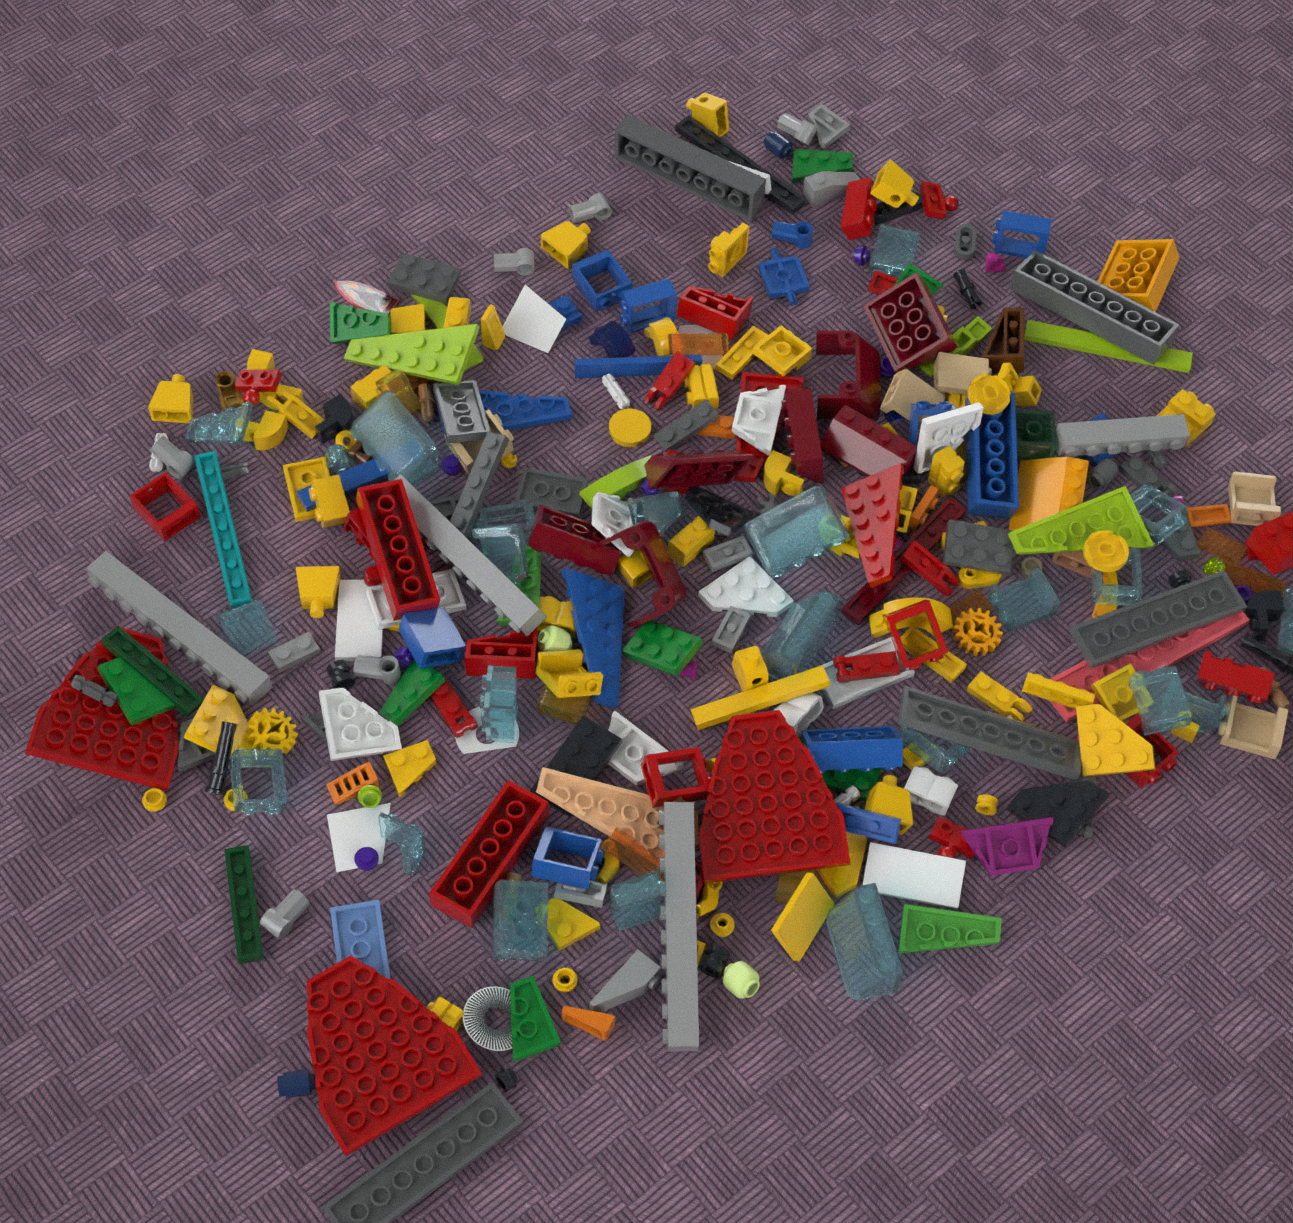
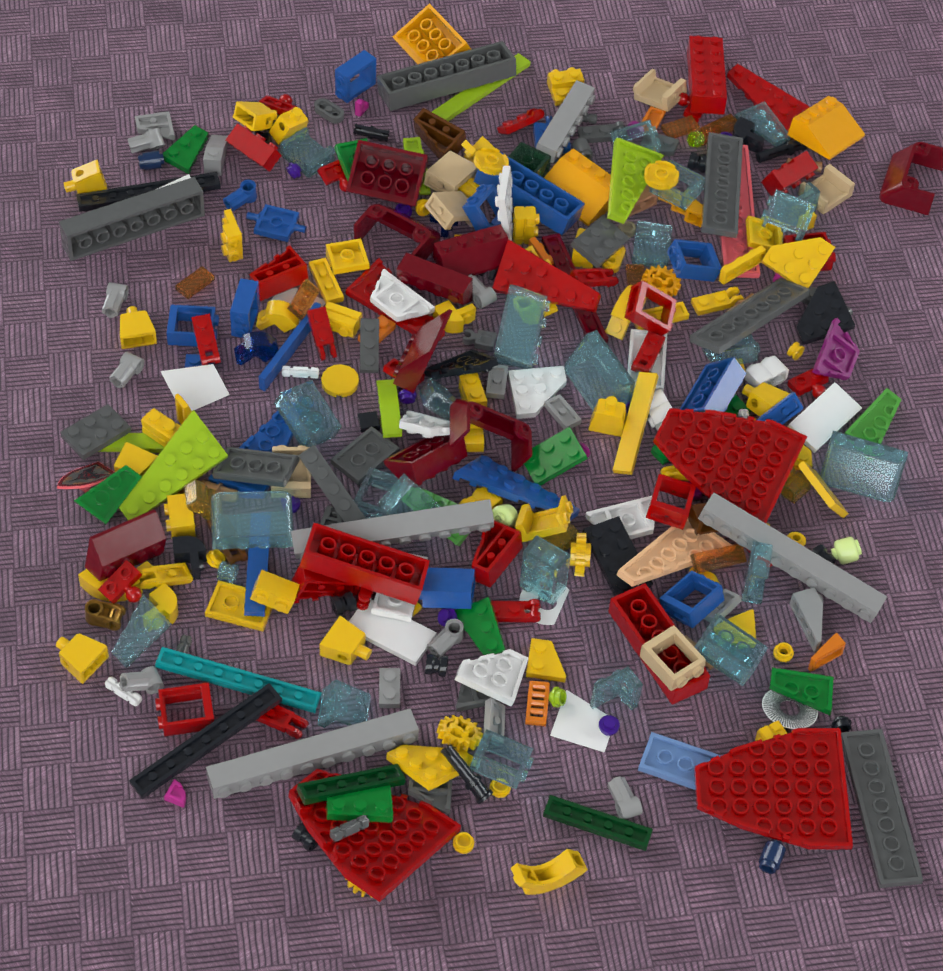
camera: 60 degrees left, 5 degrees down
none -> dark red slope [85,510,166,581]
none -> black plate [129,683,282,799]
none -> dark pink tile [164,779,186,808]
none -> clear orange tile [175,266,215,299]
none -> red plate [191,313,221,366]
none -> red hinge [256,705,309,739]
none -> yellow torso [269,107,308,145]
none -> clear light blue brick [274,380,342,447]
none -> black wheel [331,591,357,616]
none -> black tile [357,411,380,433]
none -> light grey piece [469,274,497,309]
none -> light grey plate [483,698,505,745]
none -> red hinge [497,108,544,135]
none -> yellow arch [511,849,588,895]
none -> yellow gear [570,533,591,577]
none -> tan window [640,625,706,691]
none -> blue window [667,239,721,282]

